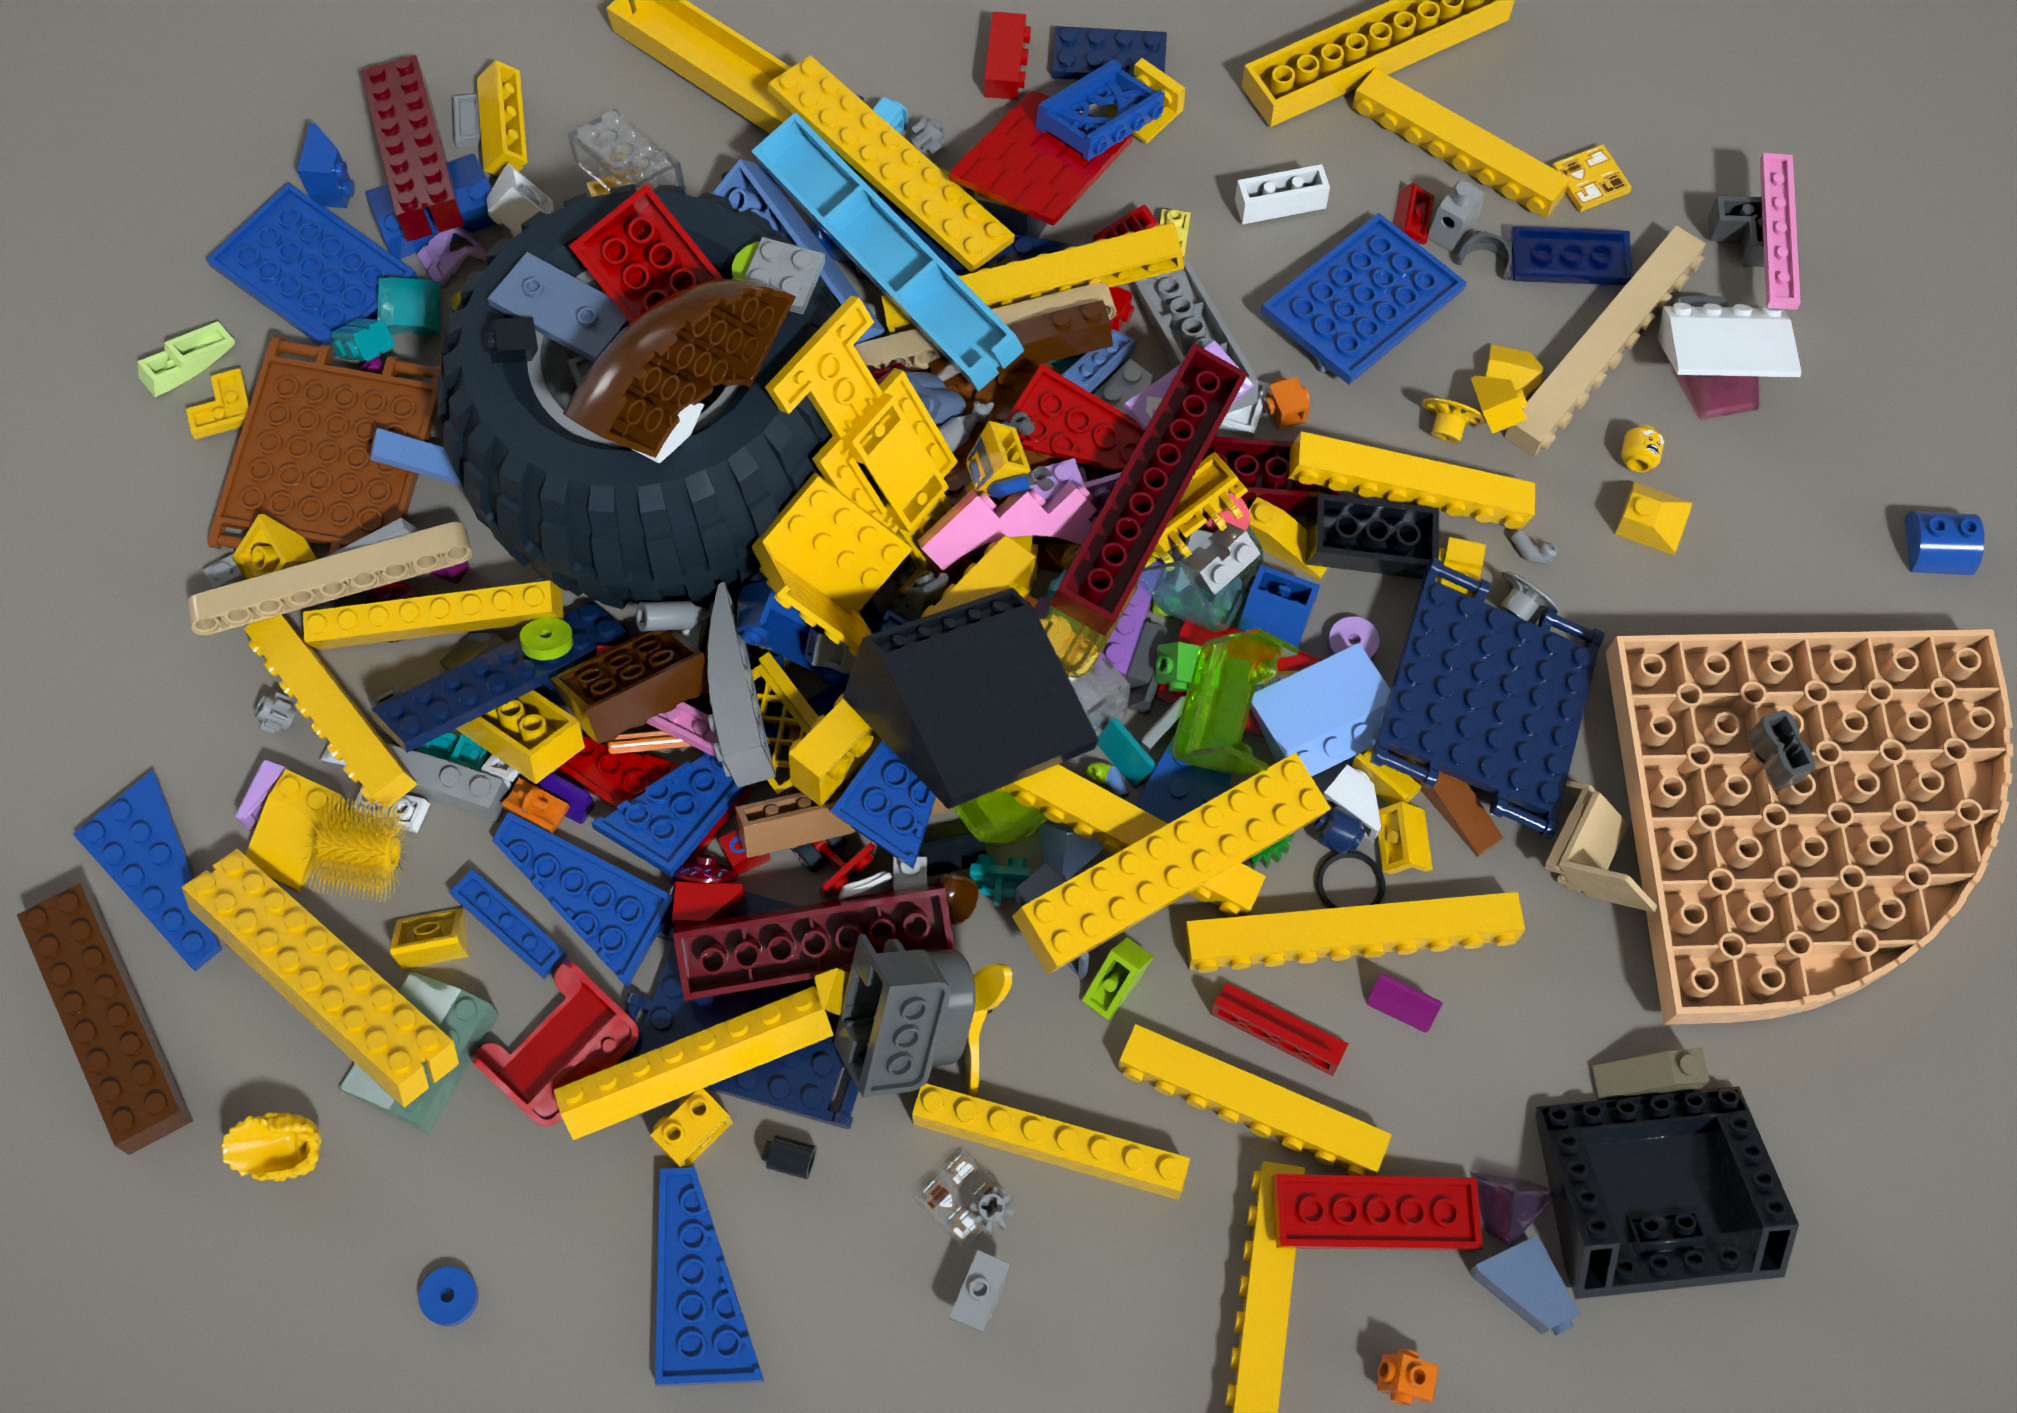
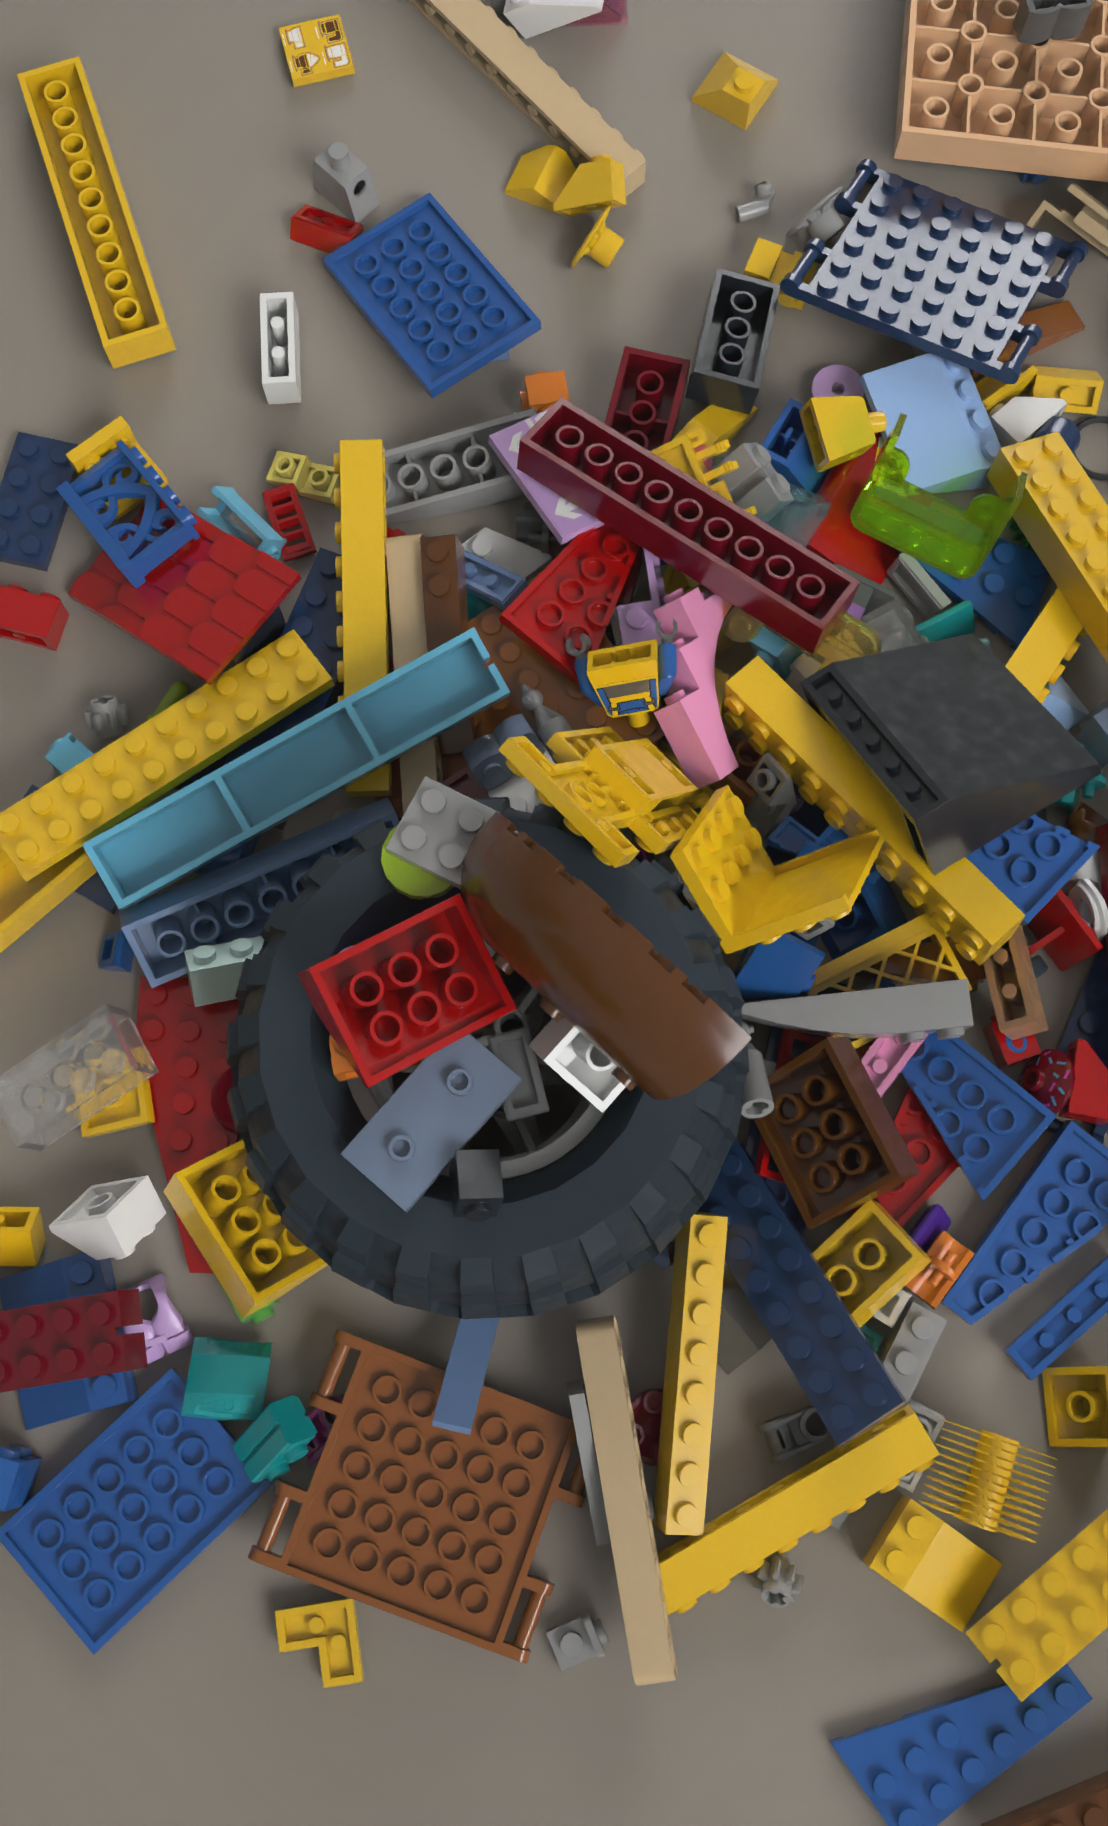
camera: 80 degrees left, 10 degrees up
yellowish green slope [137,321,235,397] -> none
yellow slope [232,514,317,580] -> none
lavender slope [235,760,288,831] -> none
lime piece [520,618,573,660] -> none
bright green brick [1155,642,1202,692] -> none
yellow brick [1288,431,1535,529] -> none
yellow brick [1352,68,1570,219] -> none
dark grey helmet [1456,230,1513,280] -> none
clear blue plate [1511,226,1633,285] -> none
yellow head [1621,425,1665,473] -> none
none -> medium azure window [196,486,287,560]
none -> yellow torso [799,396,887,473]

